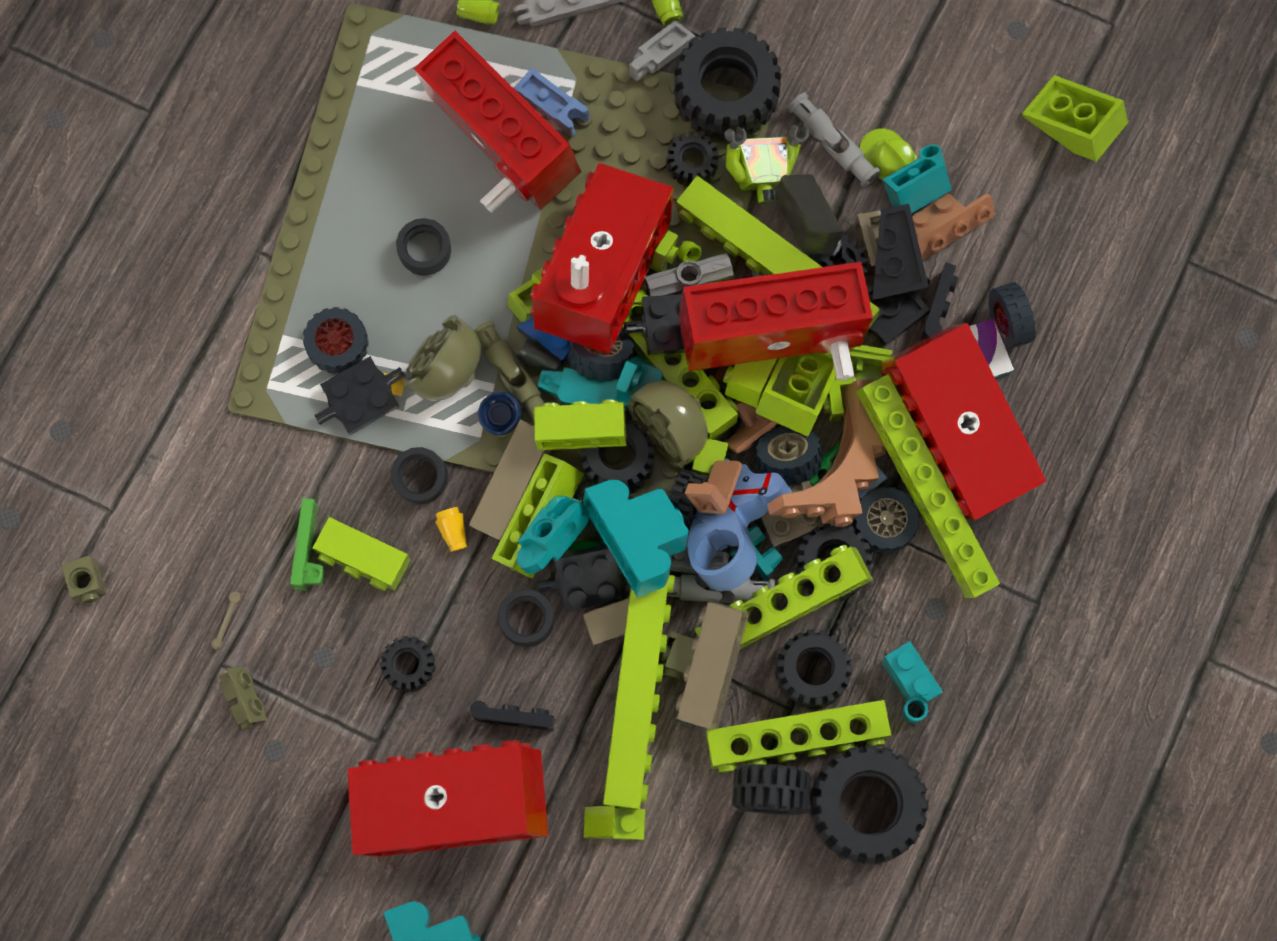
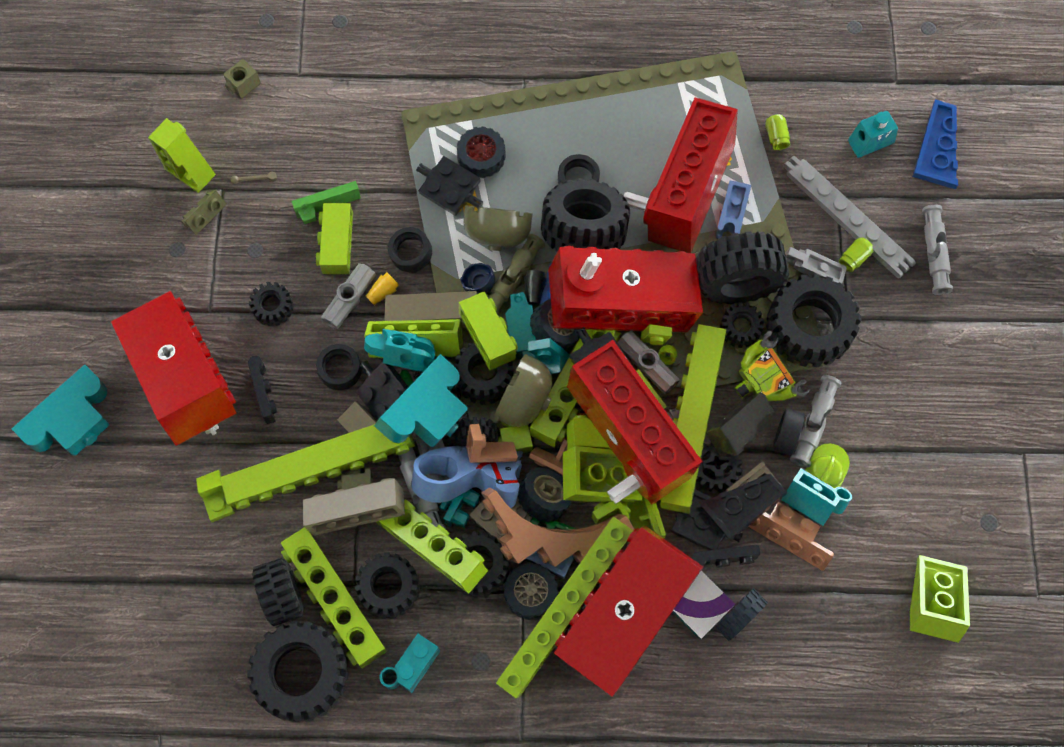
camera: 65 degrees right, 5 degrees down
none -> lime wedge [148,118,216,193]
none -> light grey piece [321,263,376,329]
none -> black tyre [541,179,630,252]
none -> black tyre [696,231,789,304]
none -> black tyre [773,408,805,456]

